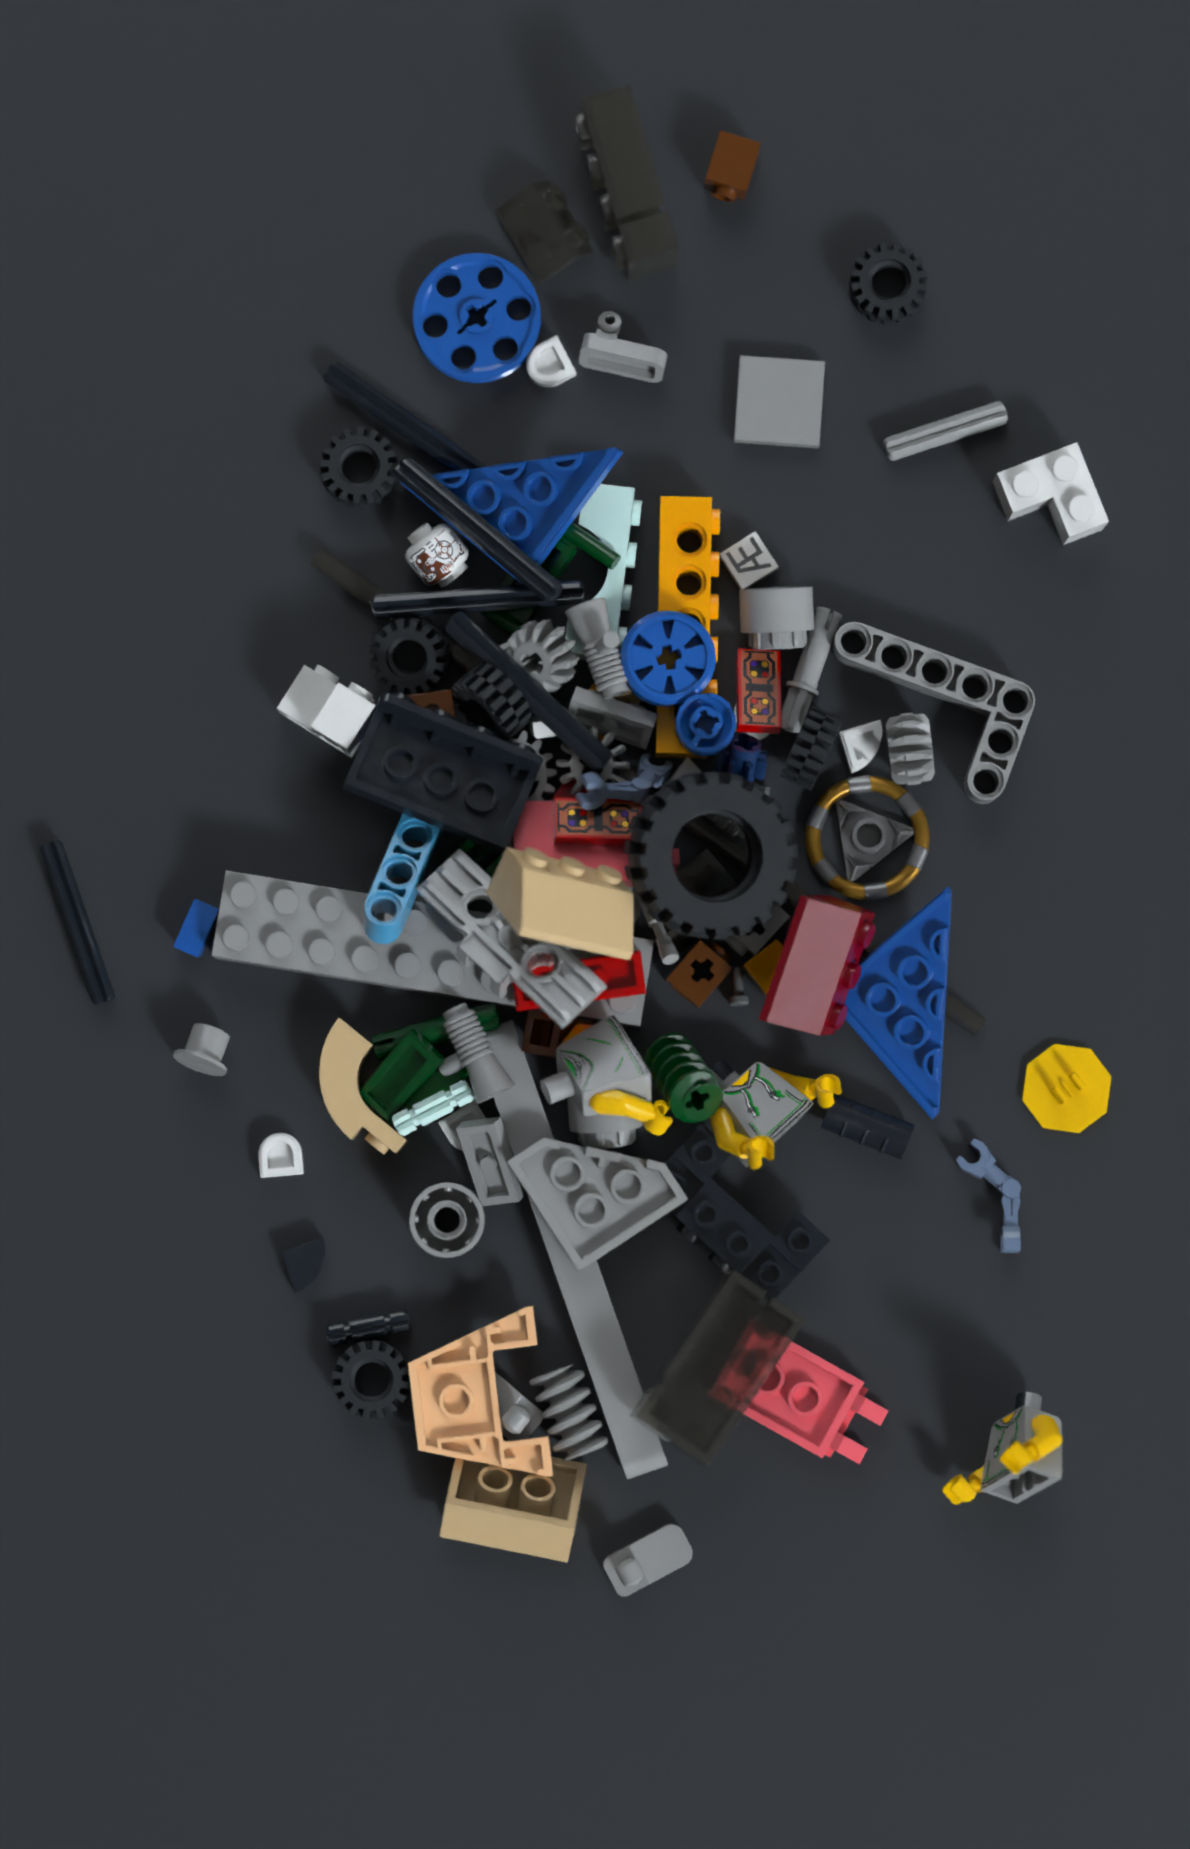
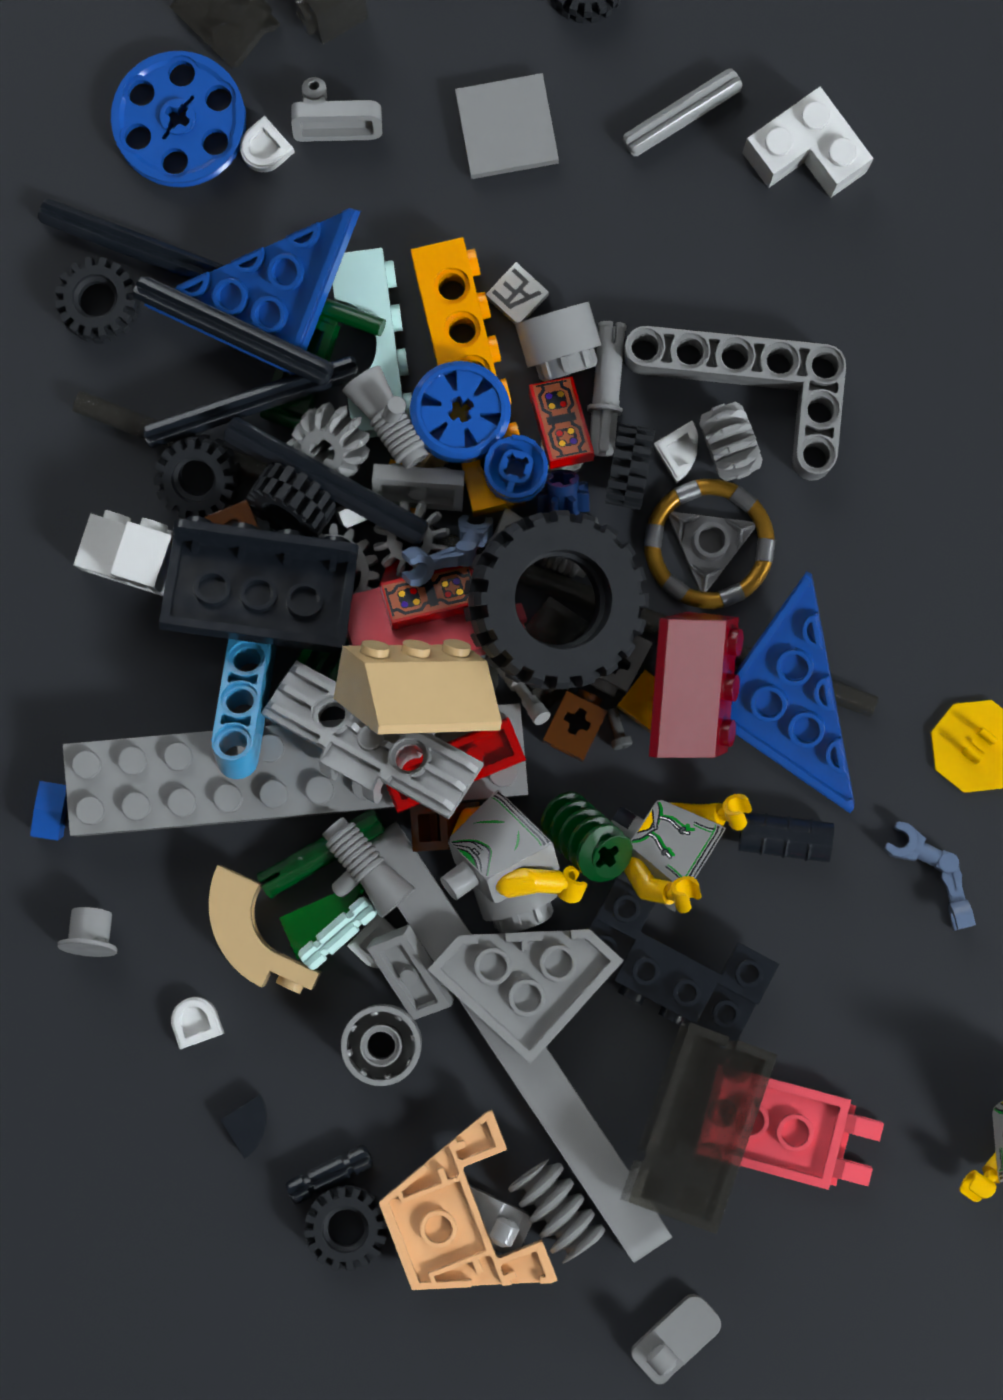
camera: 10 degrees left, 0 degrees up
dark green tile [359,1029,445,1123] -> none
white head [405,522,468,588] -> none
tan slope [439,1457,587,1563] -> none

